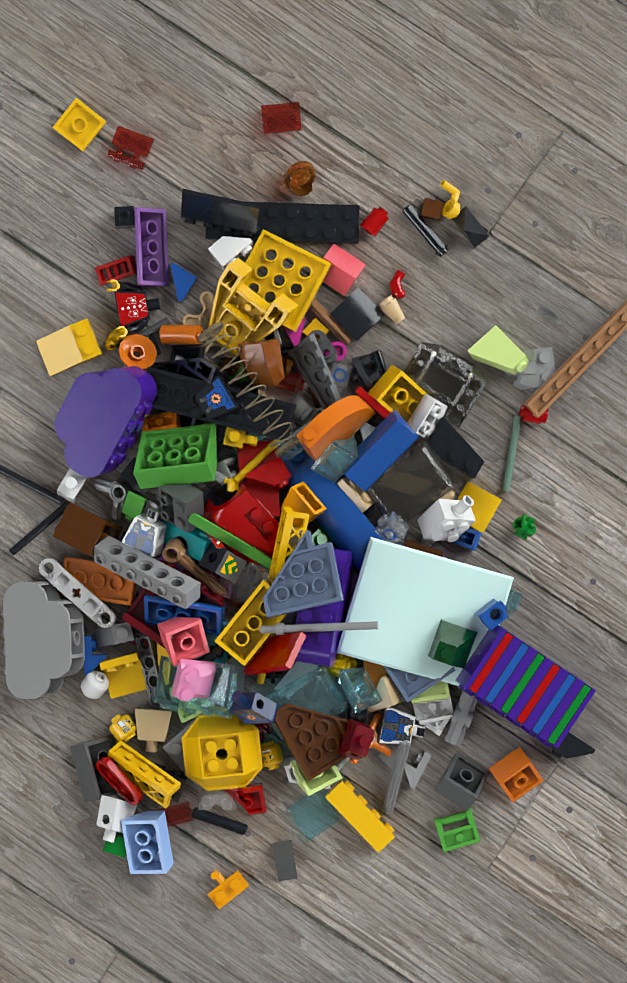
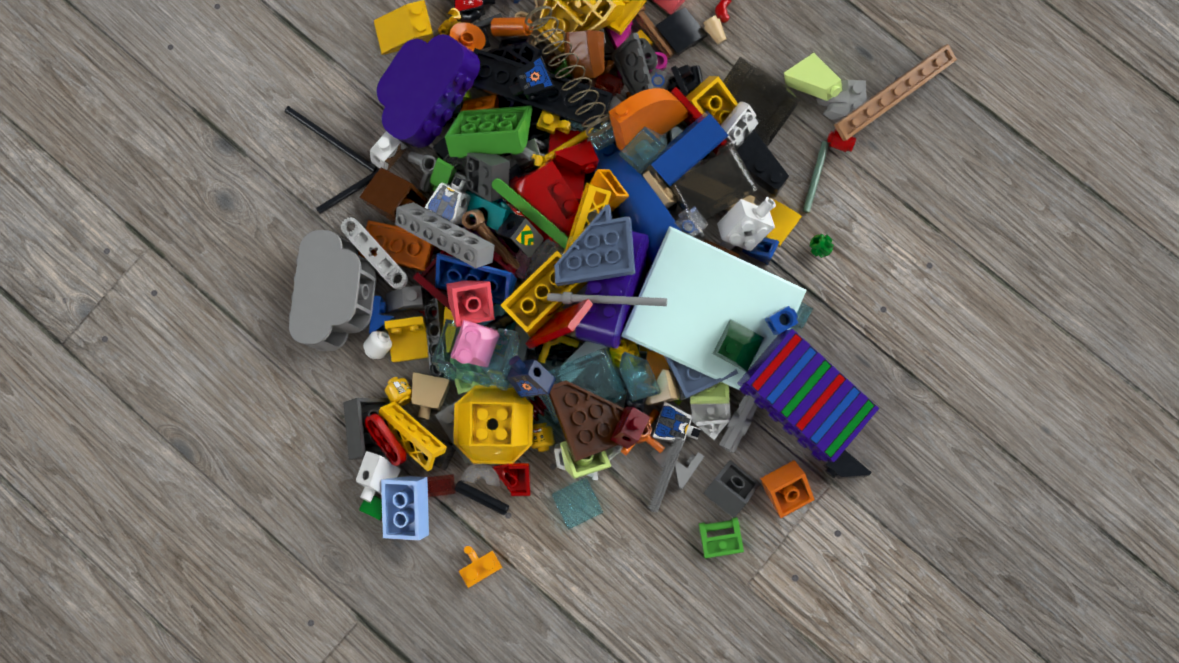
camera: 10 degrees right, 10 degrees down
dark grey slope [273,840,298,881] -> none
yellow brick [325,779,395,853] -> none

